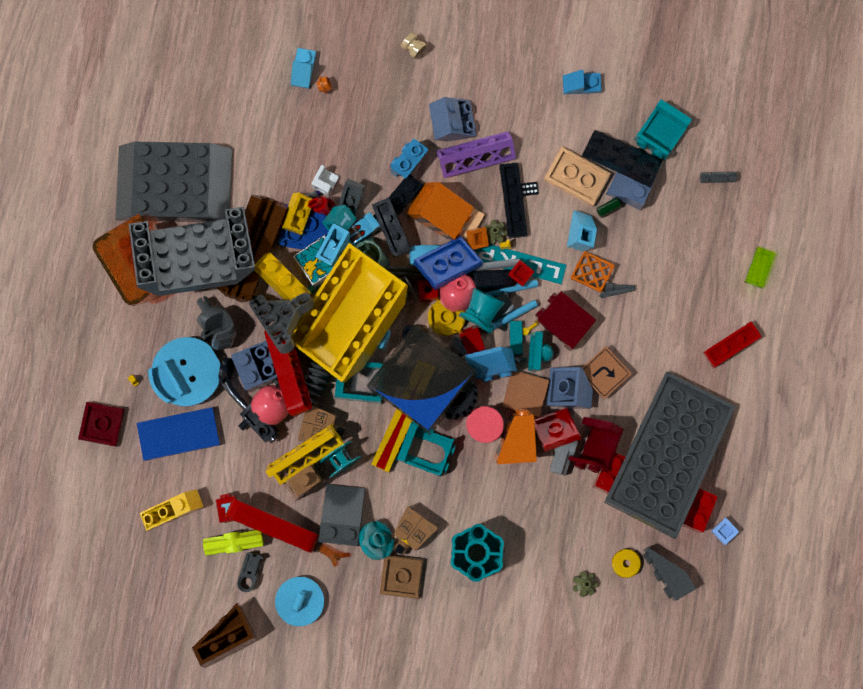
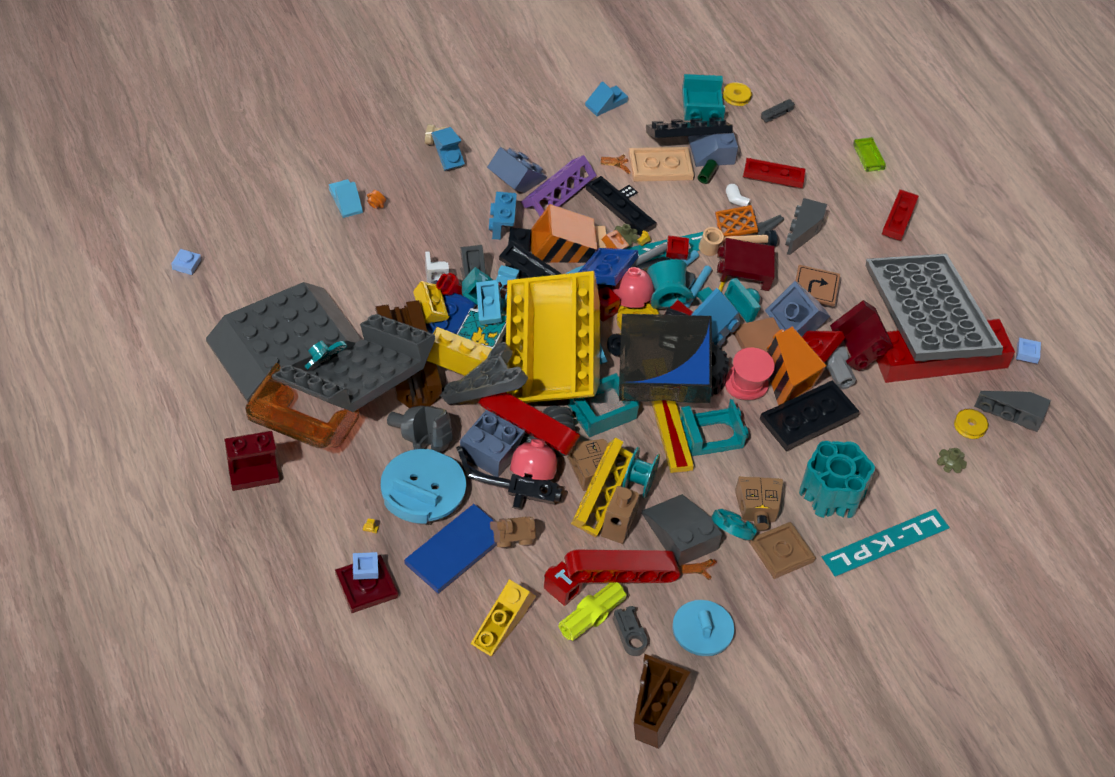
camera: 35 degrees left, 30 degrees down
medium azure slope [567,210,597,252] -> none
none -> light blue plate [171,249,201,275]
none -> dark red panel [224,431,280,491]
none -> teal animal [304,340,347,370]
none -> light blue plate [353,552,378,579]
none -> dark azure slope [431,127,465,171]
none -> medium nougat piece [490,516,536,547]
none -> clear orange bar [601,154,631,174]
none -> light nougat piece [699,227,777,256]
none -> yellow piece [723,82,752,106]
none -> white arm [726,184,750,207]
none -> red plate [743,158,806,188]
none -> black plate [760,380,859,451]
none -> dark grey slope [785,198,827,255]
none -> teal sticker [821,509,950,577]

